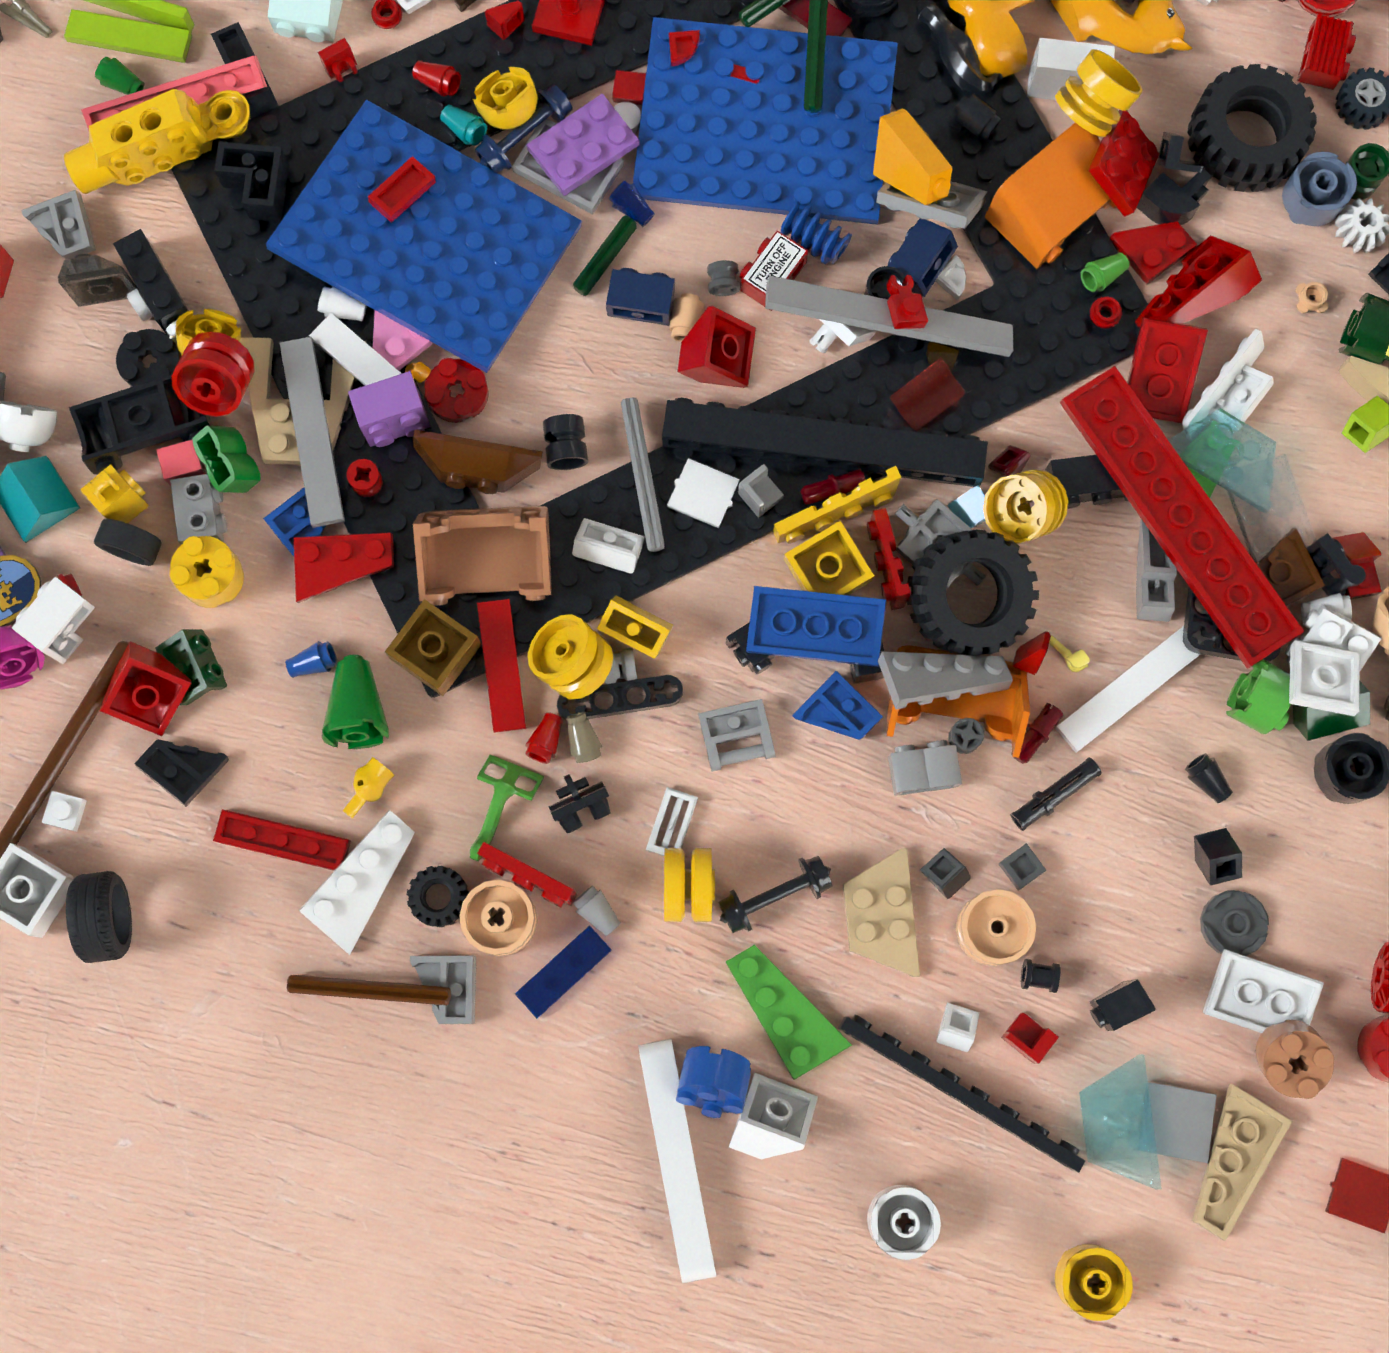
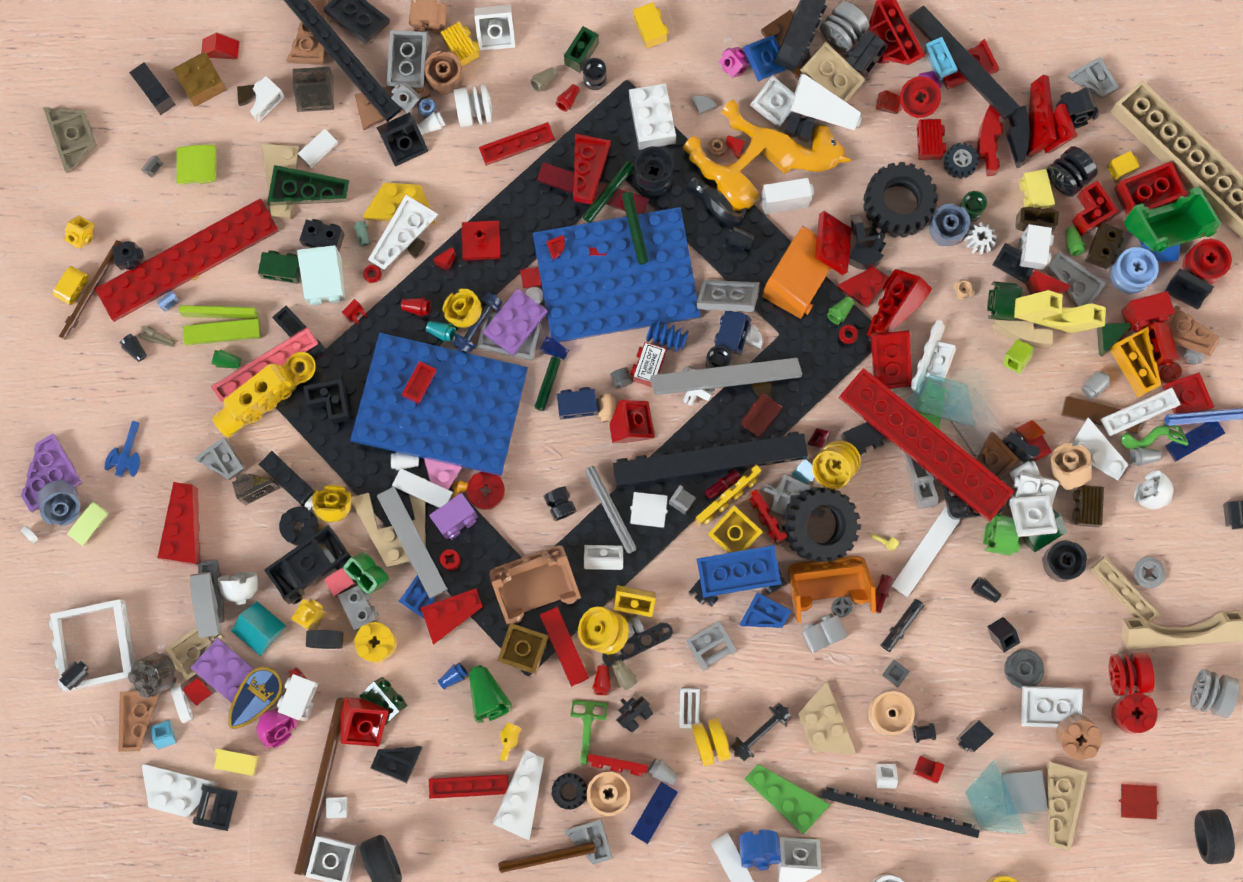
camera: 15 degrees left, 0 degrees up
white tile [127,288,154,321] -> none
red wheel [171,331,255,417] -> none
reddish brown wedge [413,429,543,494] -> none
light orange slope [873,108,952,205] -> none
light grey wing [878,651,1013,709] -> none
red plate [886,275,928,329] -> none
dark grey slope [920,848,971,899] -> none
red slope [1012,631,1051,675] -> none
yellow wheel [1055,49,1143,137] -> none

